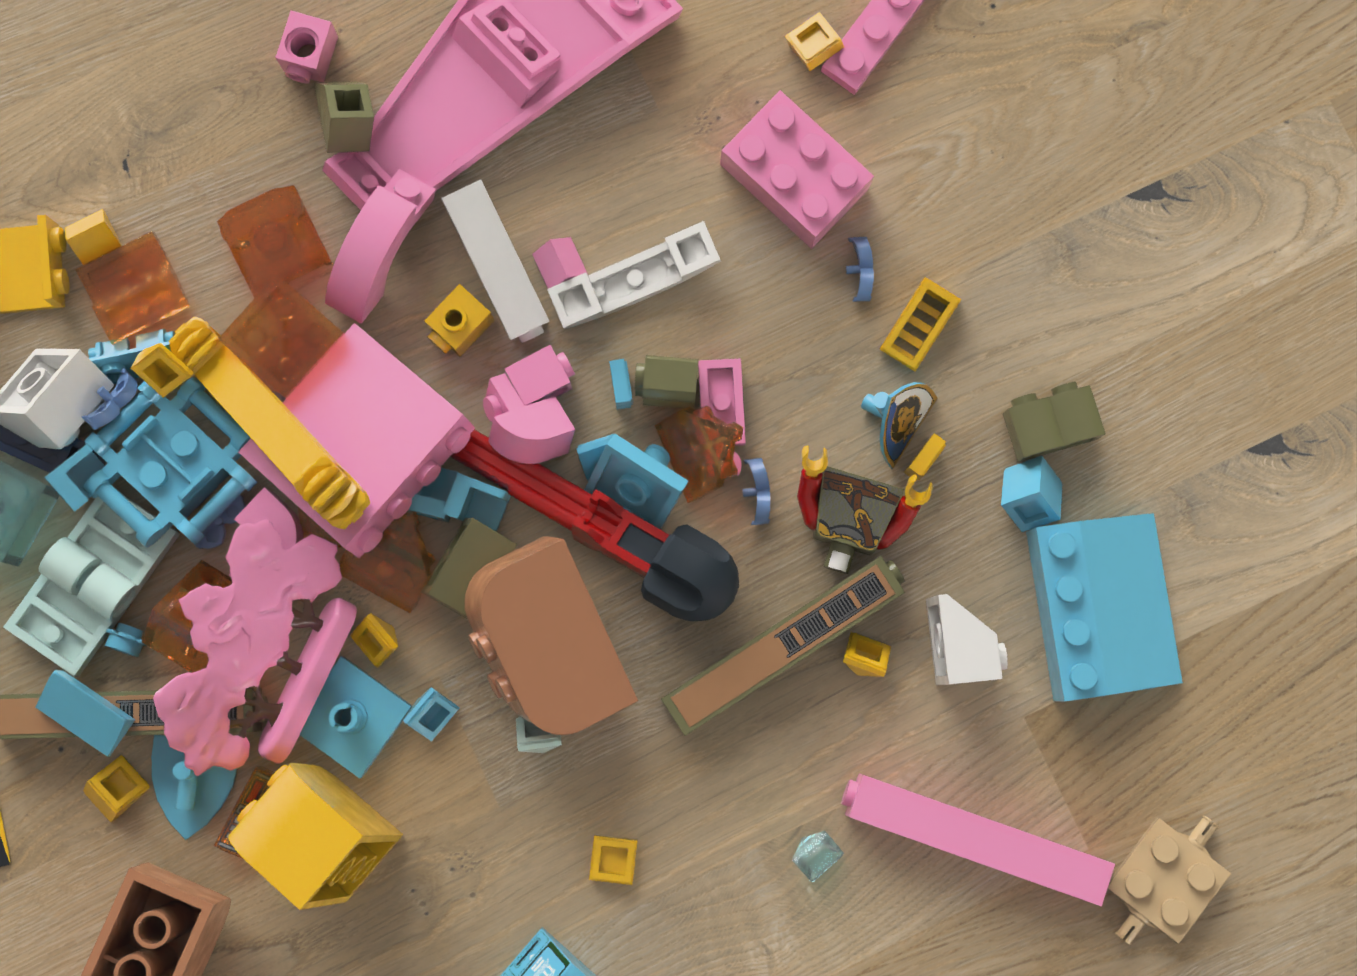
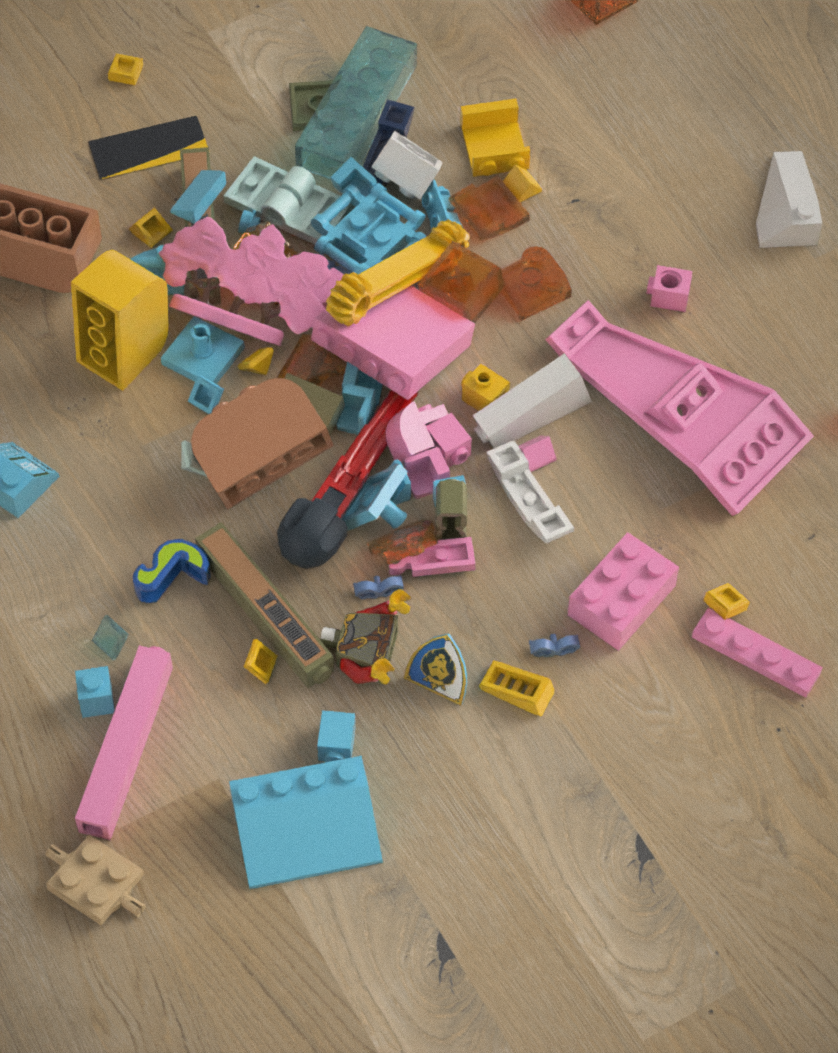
camera: 90 degrees right, 25 degrees down
medium blue piece [81,368,138,430] -> none
yellow slope [130,343,194,398] -> none
olive slope [314,81,374,153] -> none
bright pink arch [325,169,436,324] -> none
yellow tile [589,835,638,885] -> none
yellow tile [903,433,946,481] -> none
white slope [926,594,1007,685] -> none
medium azure panel [1001,456,1062,532] -> none
olive brick [1003,382,1106,462] -> none
none -> medium azure brick [75,666,115,718]
none -> blue animal [133,539,211,603]
none -> medium azure brick [317,710,356,763]
none -> bright pink panel [403,447,450,499]

